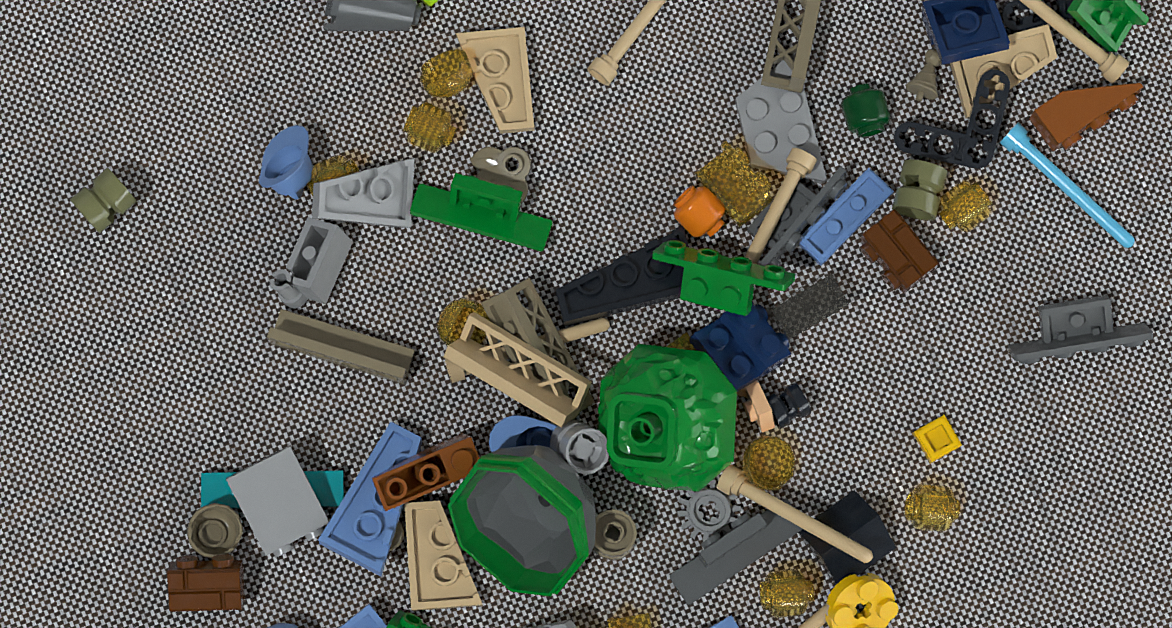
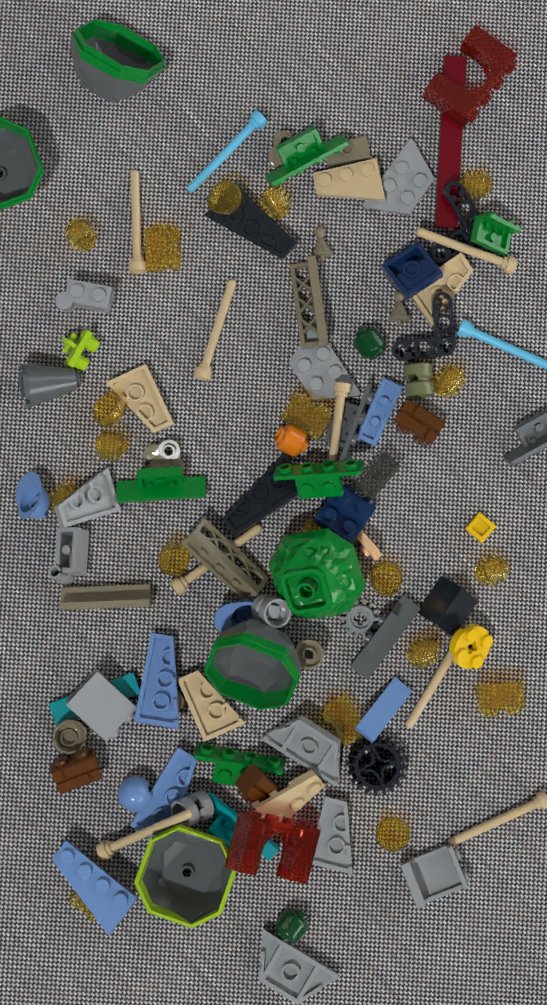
camera: 20 degrees left, 5 degrees up
dark orange slope [372,433,479,512] -> none
tan fence [443,312,592,428] -> none
tan piece [717,464,873,563] -> none
black wheel [766,382,811,429] -> none
dark orange slope [1029,83,1143,152] -> none

